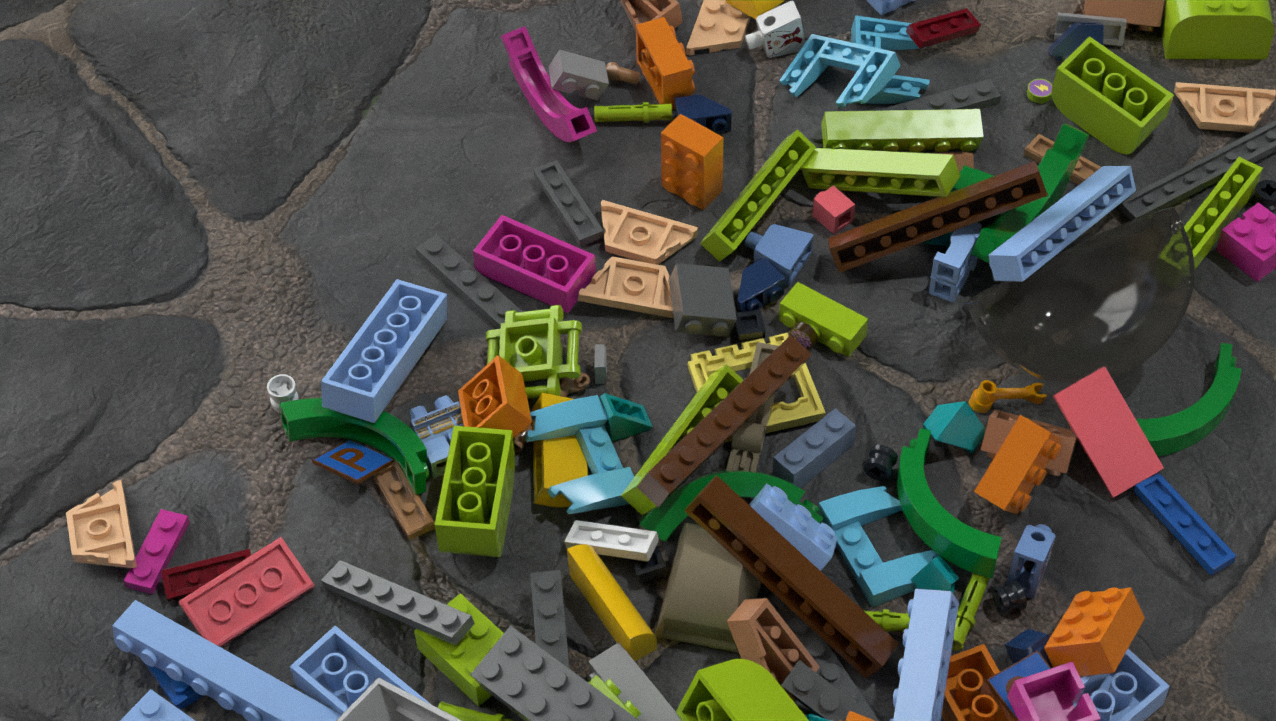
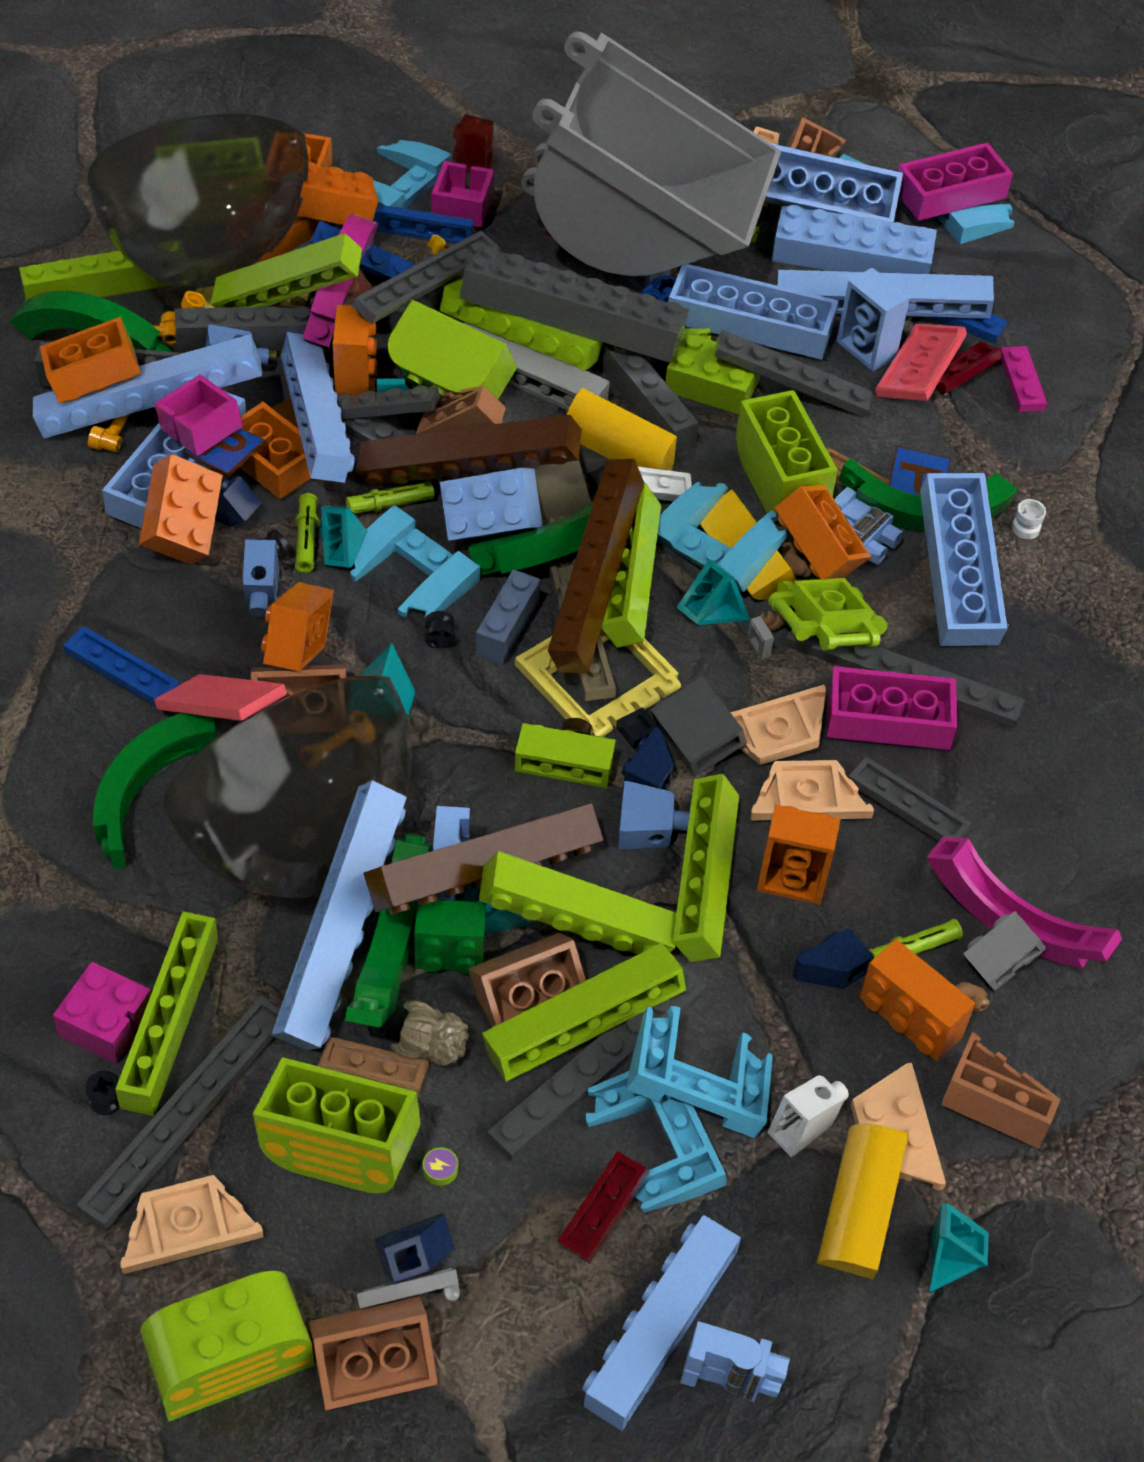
camera: 150 degrees right, 0 degrees up
light nougat wing [66,480,137,568] -> none
coral brick [812,186,855,234] -> none
green arch [897,428,1002,579] -> none
none -> dark tan hair [391,1000,469,1066]
none -> light blue brick [837,268,910,372]

